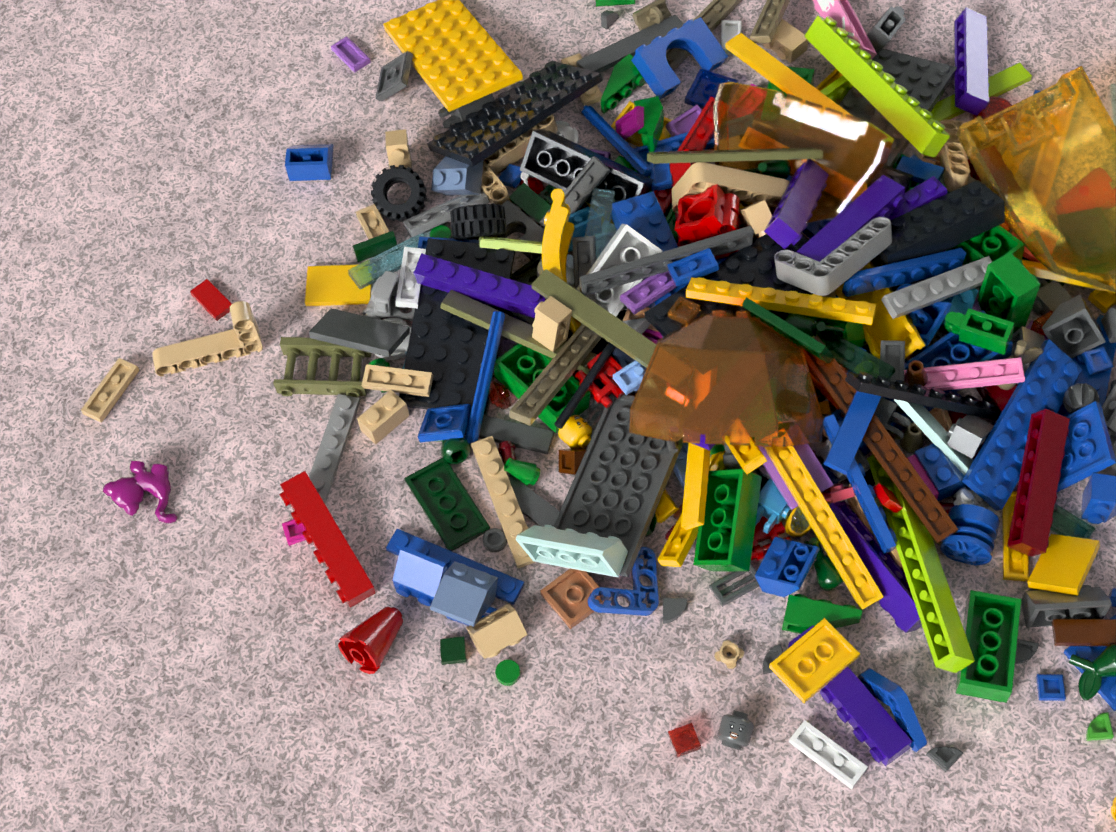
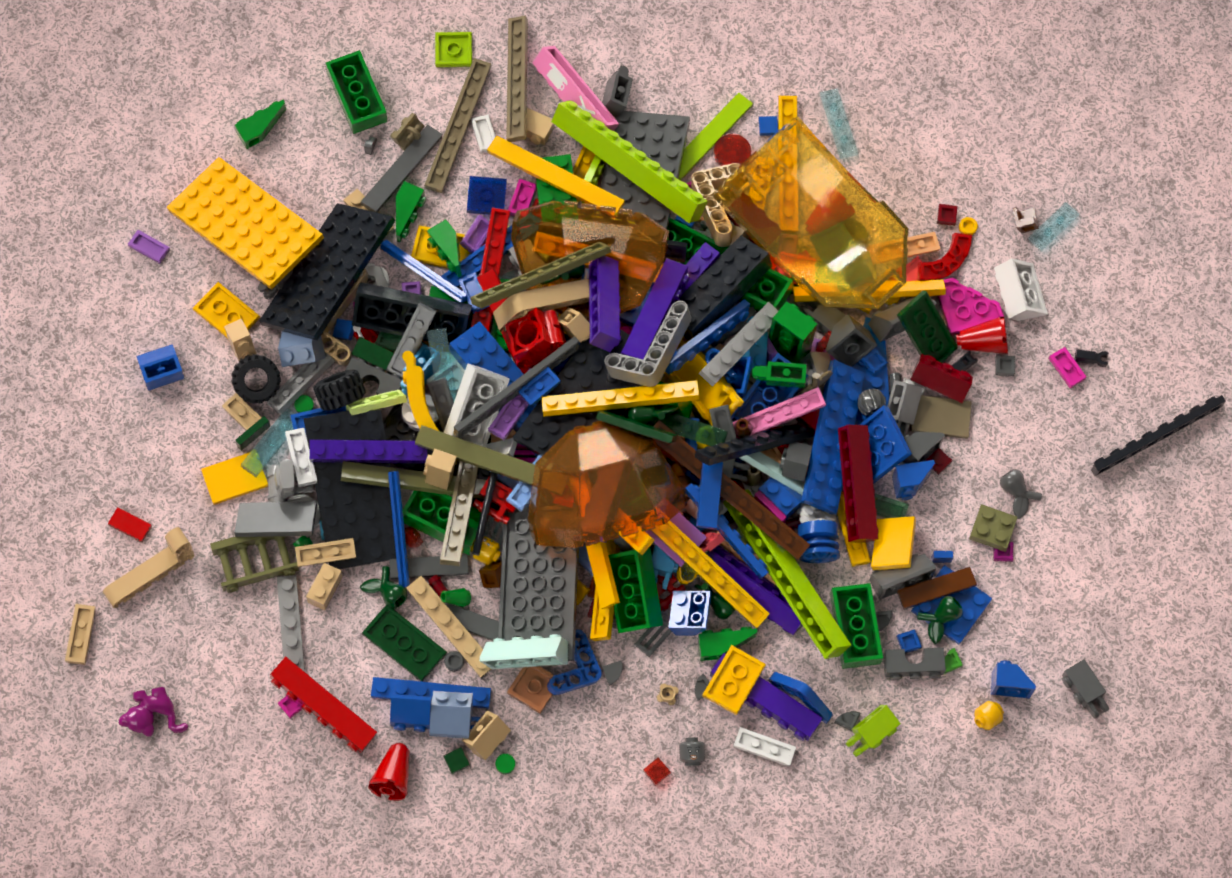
camera: 30 degrees left, 10 degrees up
dark grey tile [375,51,413,101] -> none
blue tile [418,404,472,443] -> none
magenta tile [616,106,644,140] -> none
blue arch [631,17,728,100] -> none
clear orange tile [668,296,700,326] -> none
red tile [873,483,903,513] -> none
blue tile [896,156,944,183] -> none
brick [954,7,990,116] -> none
none -> yellow tile [192,282,260,339]
none -> lime hinge [845,705,901,757]
none -> dark grey arch [883,647,946,680]

